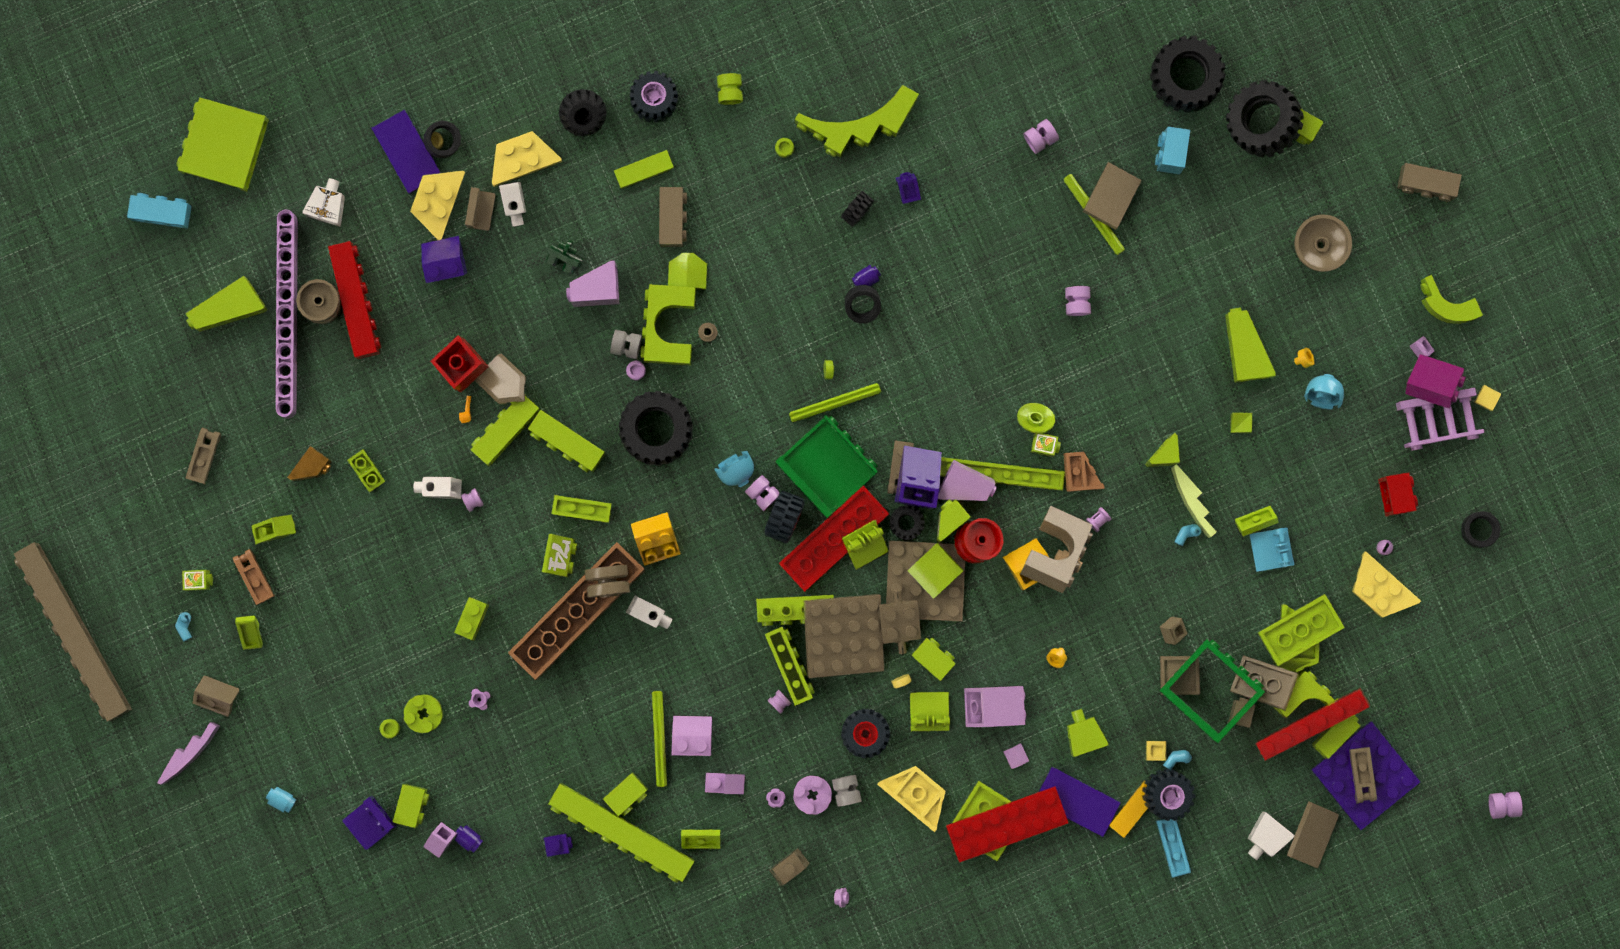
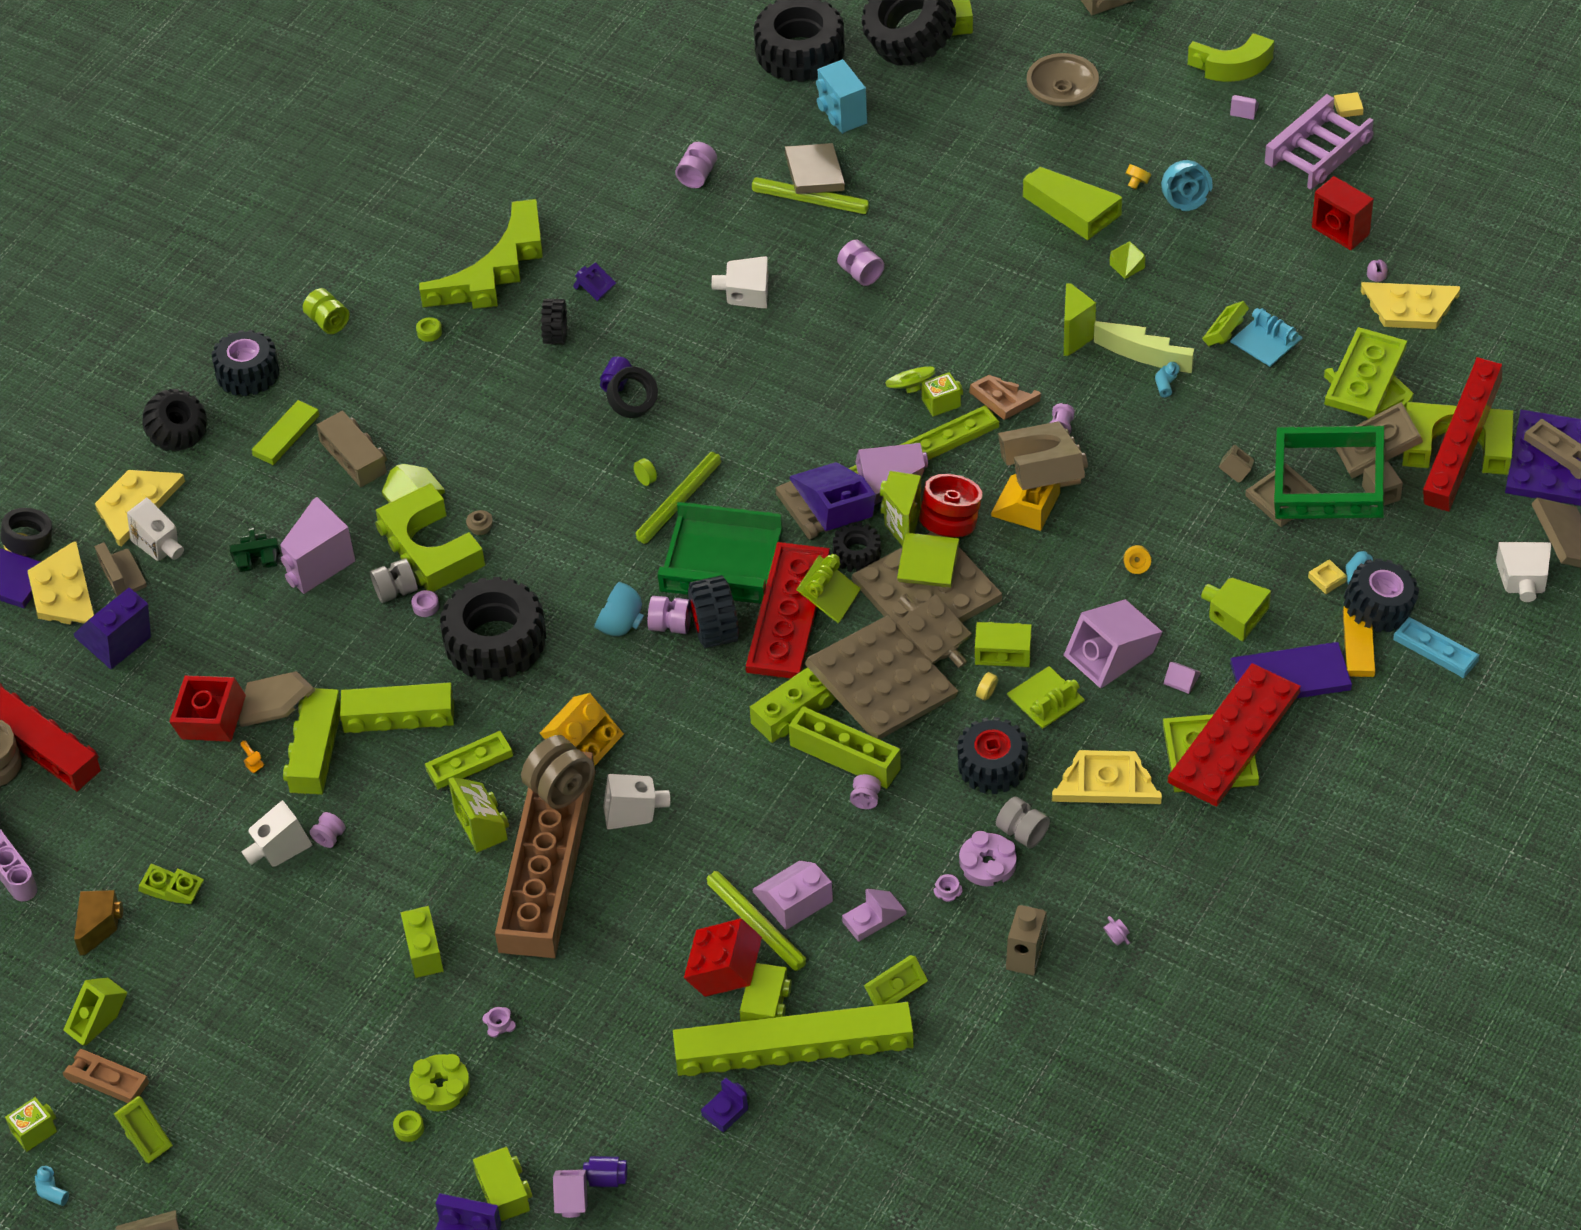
camera: 30 degrees left, 35 degrees down
magenta brick [1405,354,1466,409] -> none
black tyre [1461,511,1501,548] -> none
none -> red brick [684,918,762,997]
none -> white torso [712,257,769,308]

